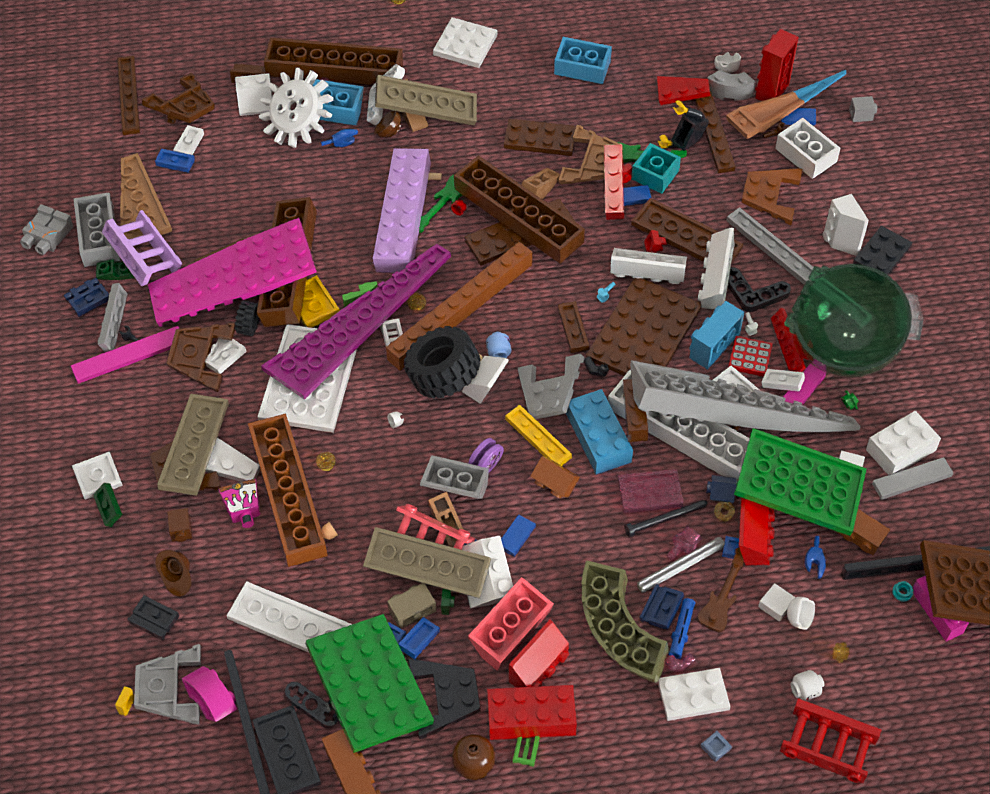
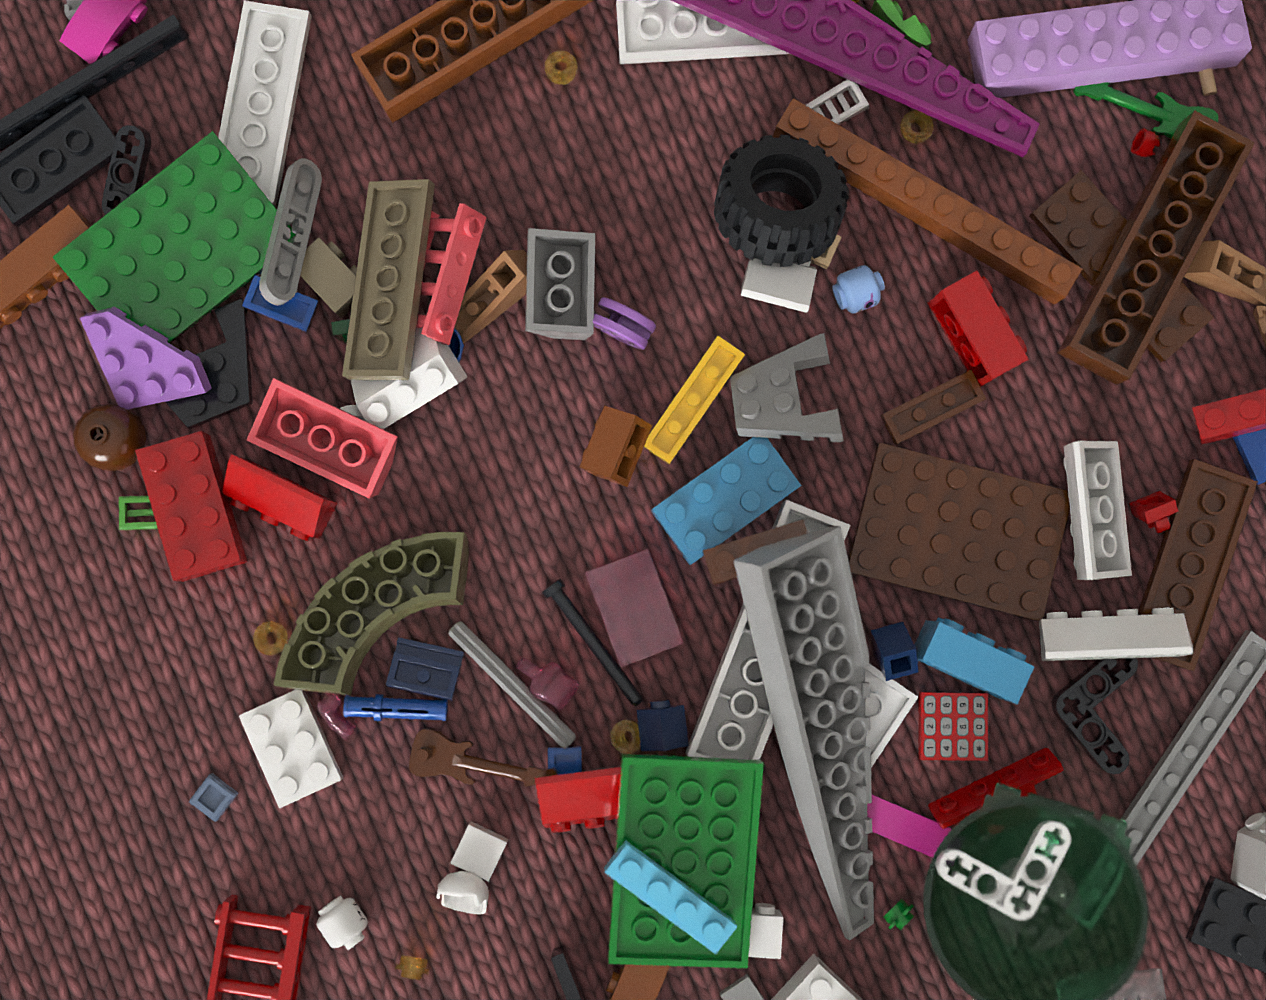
camera: 70 degrees right, 30 degrees up
light nougat hinge [321,522,338,540] -> none
white hinge [388,412,404,428] -> none
blue tile [501,514,536,557] -> none
black arm [583,357,609,377] -> none
medium azure hand [597,282,615,303] -> none
white hand [745,312,758,336] -> none
white plate [762,369,805,391] -> none
blue hand [805,536,826,579] -> none
none -> medium lavender plate [80,307,212,410]
none -> clear yellow plate [253,621,288,655]
none -> light grey piece [259,158,322,305]
none -> medium azure plate [604,840,738,954]
none -> dark blue brick [871,622,919,681]
none -> red brick [928,271,1029,386]
none -> white beam [936,820,1071,920]

